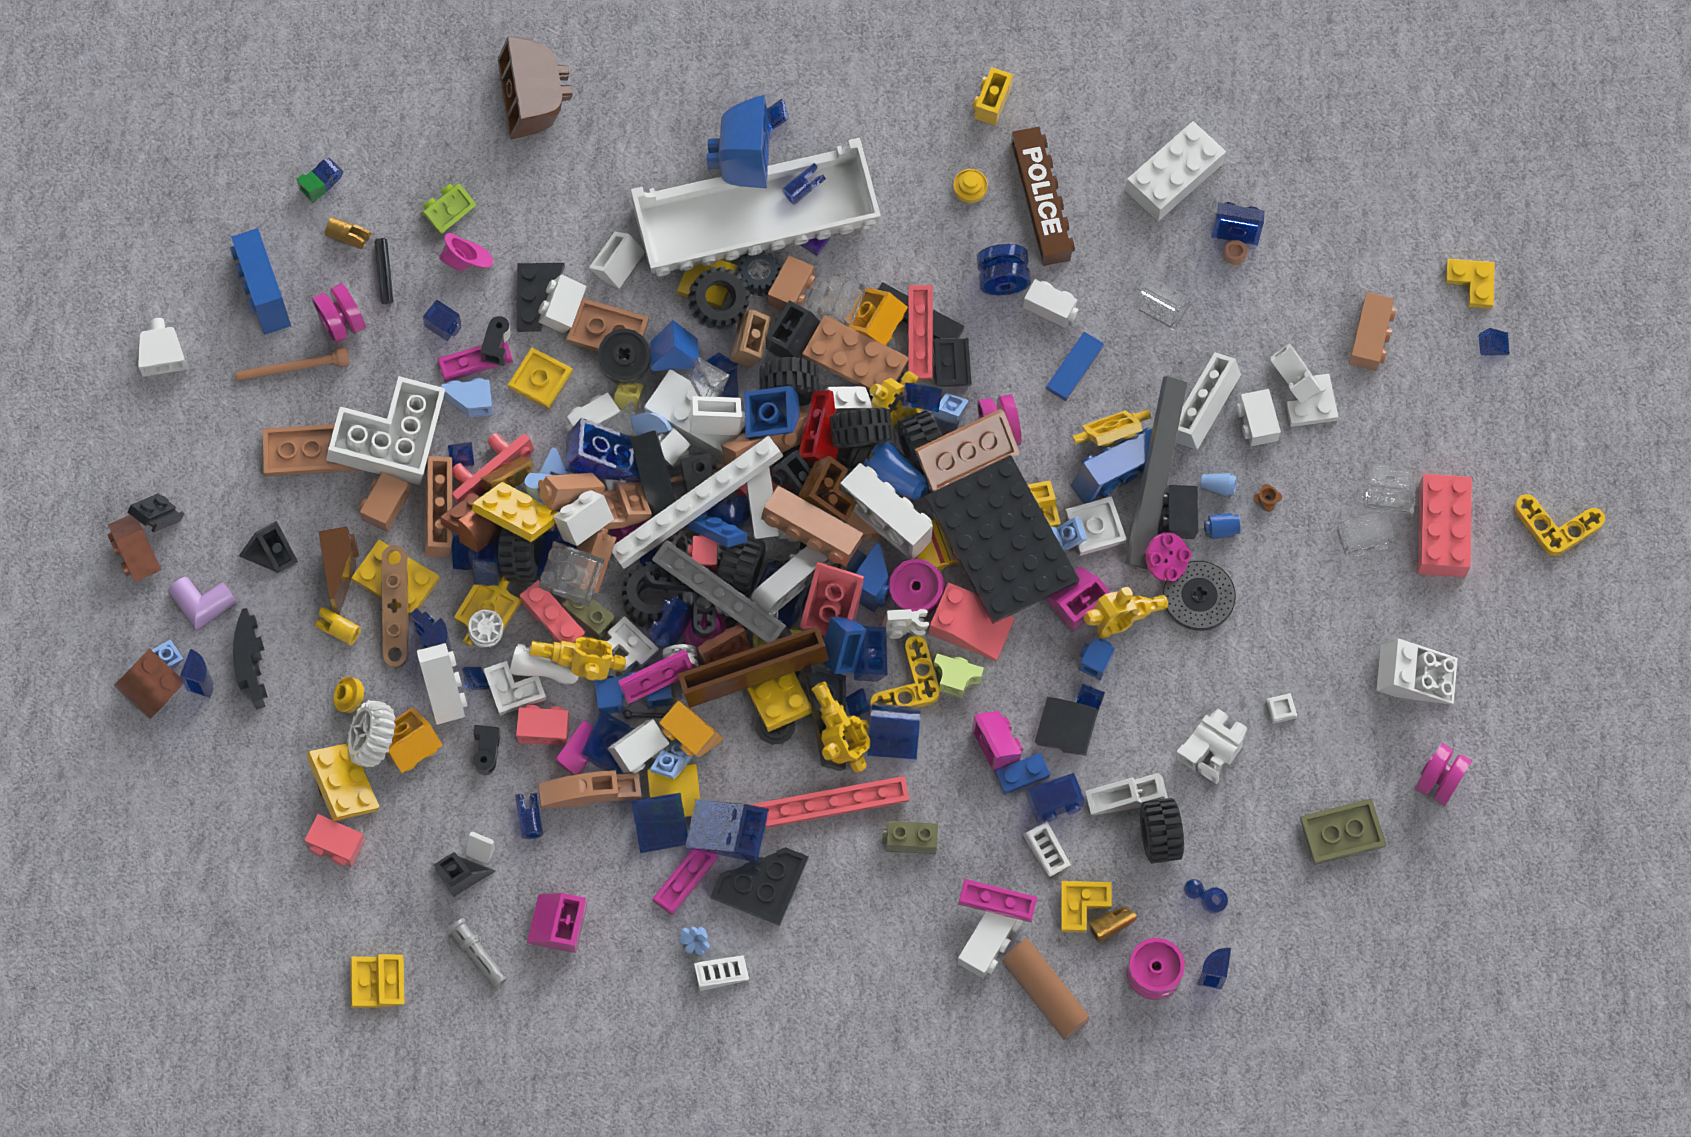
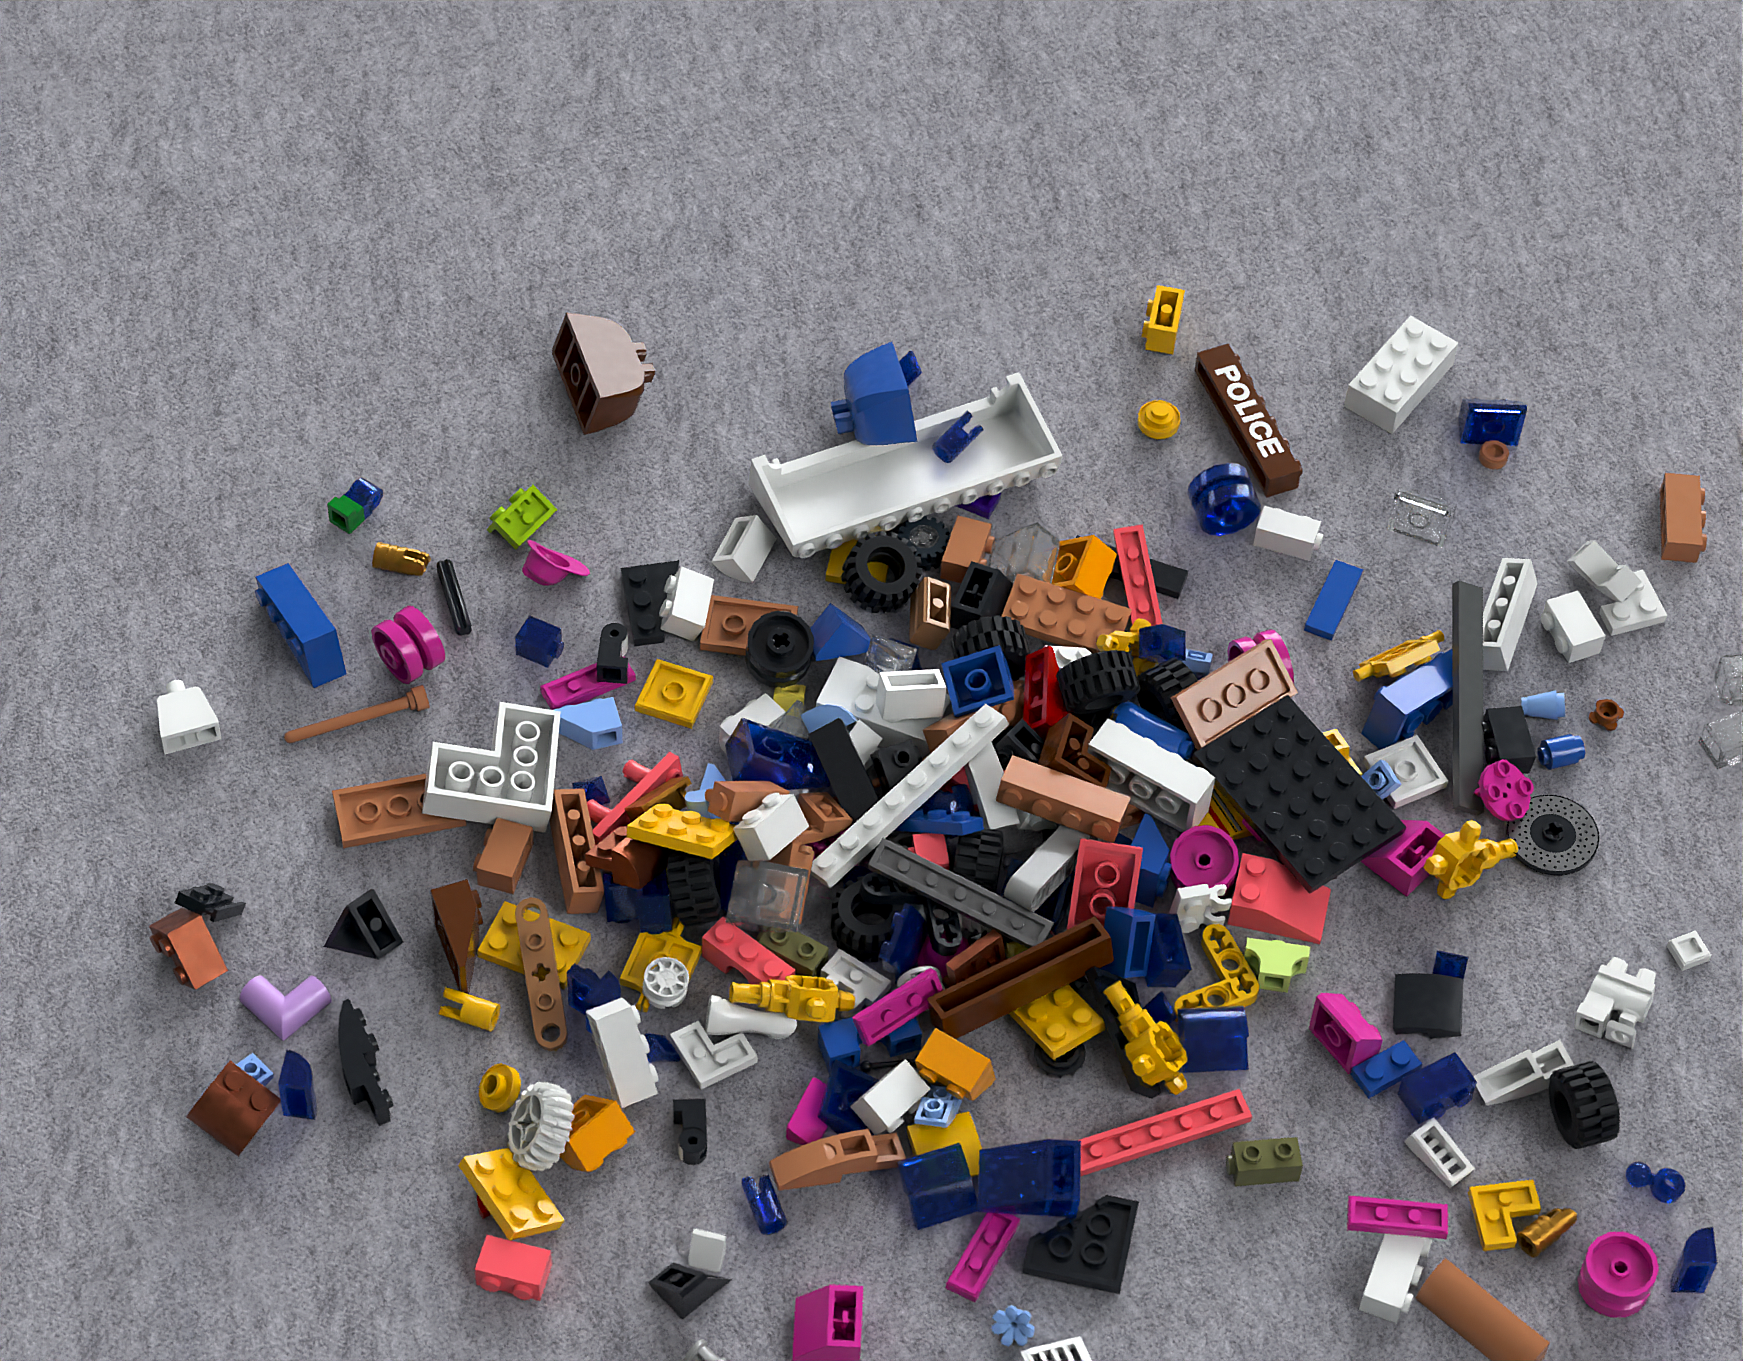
camera: 10 degrees left, 15 degrees down
coral brick [516,705,570,746] -> none
black plate [933,338,972,387] -> none
blue brick [1079,638,1115,681] -> none

